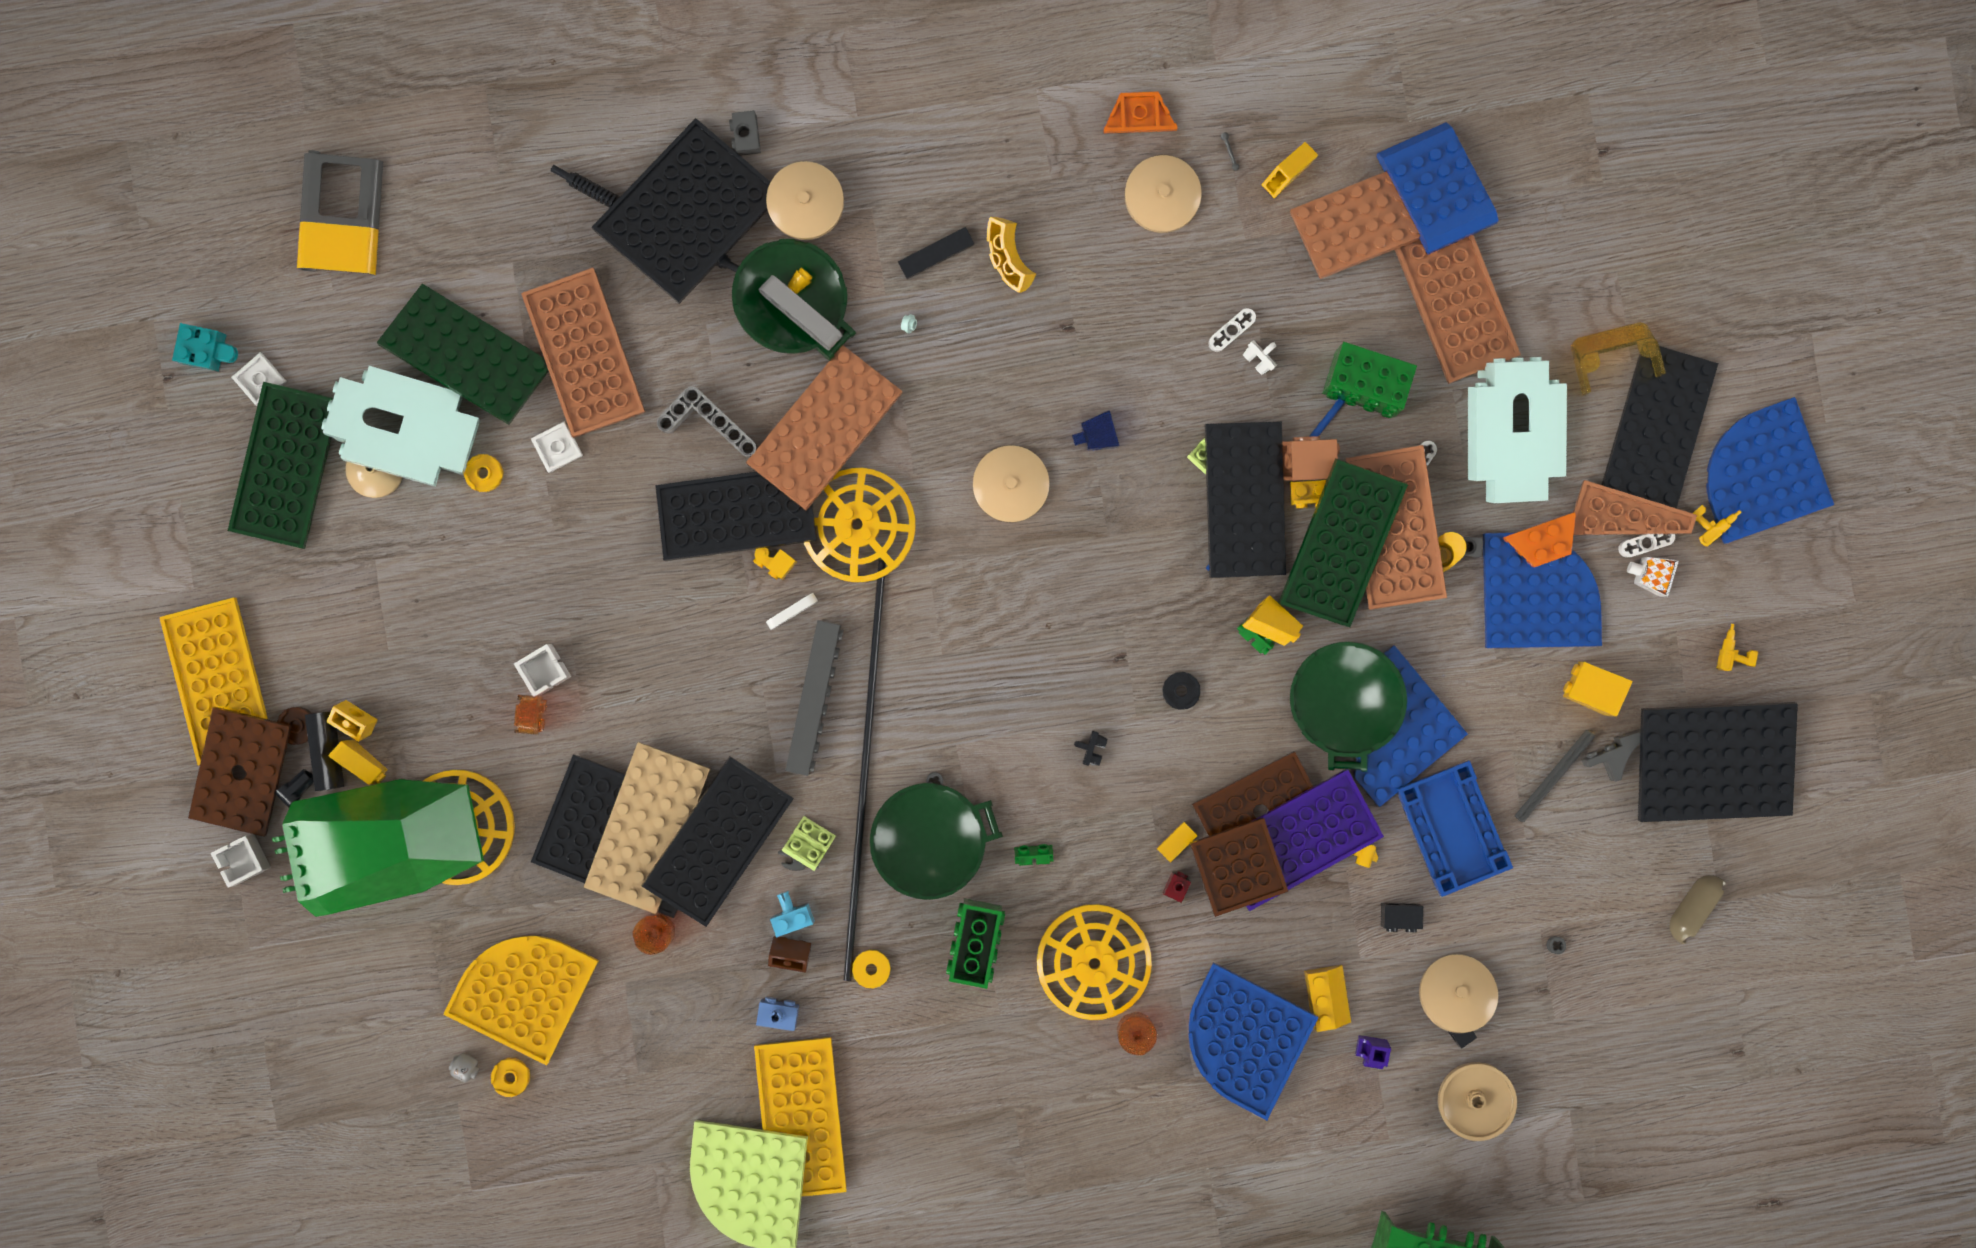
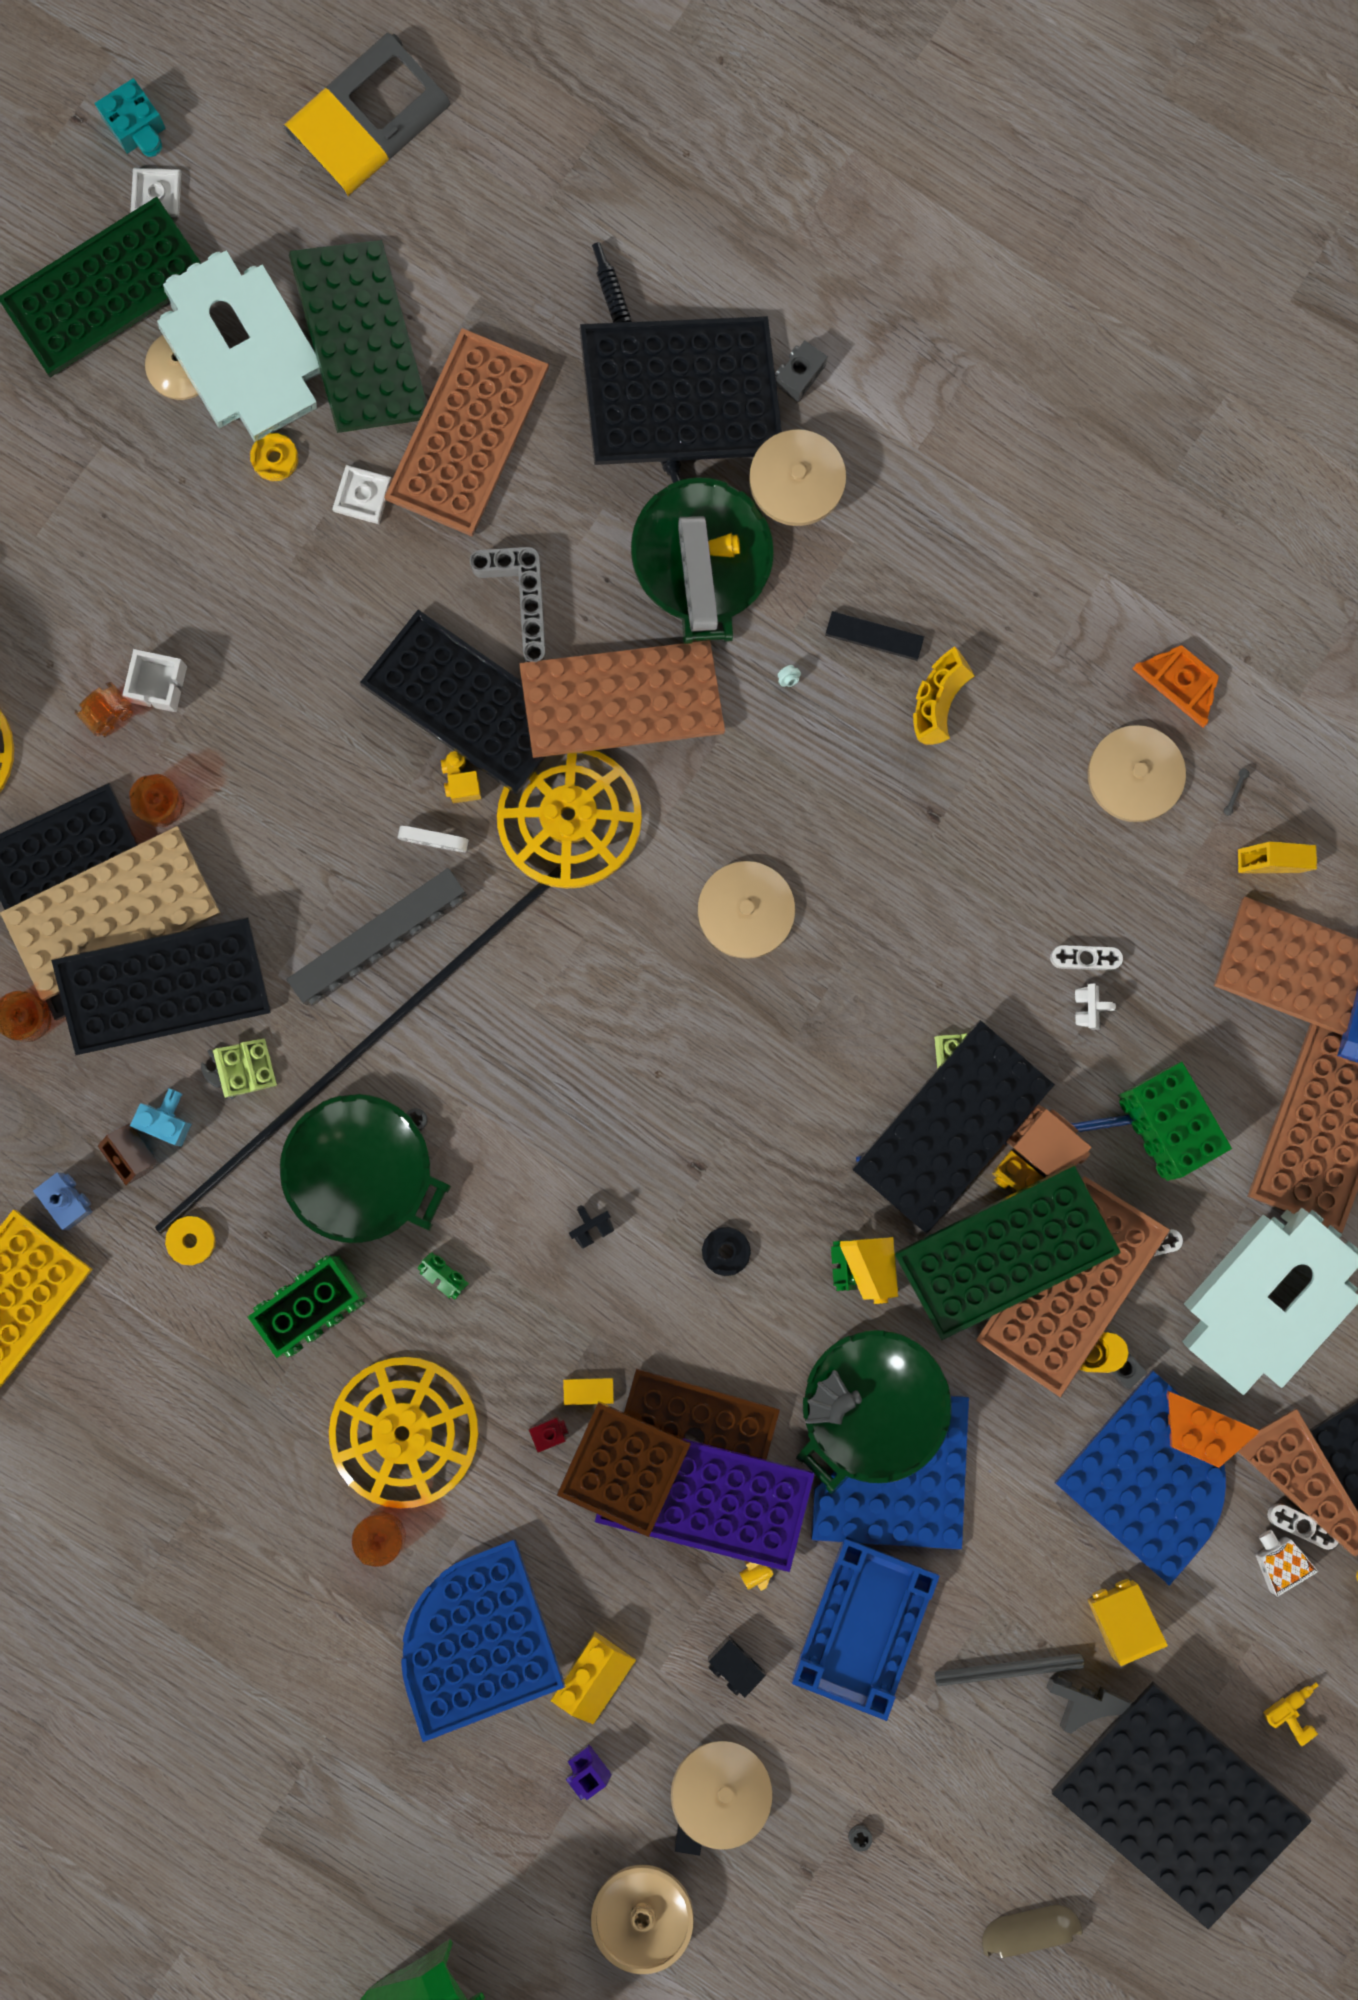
camera: 45 degrees right, 5 degrees down
clear blue torso [1072,410,1120,451] -> none
none -> clear orange brick [129,774,185,828]
none -> dark grey arm [805,1370,862,1425]

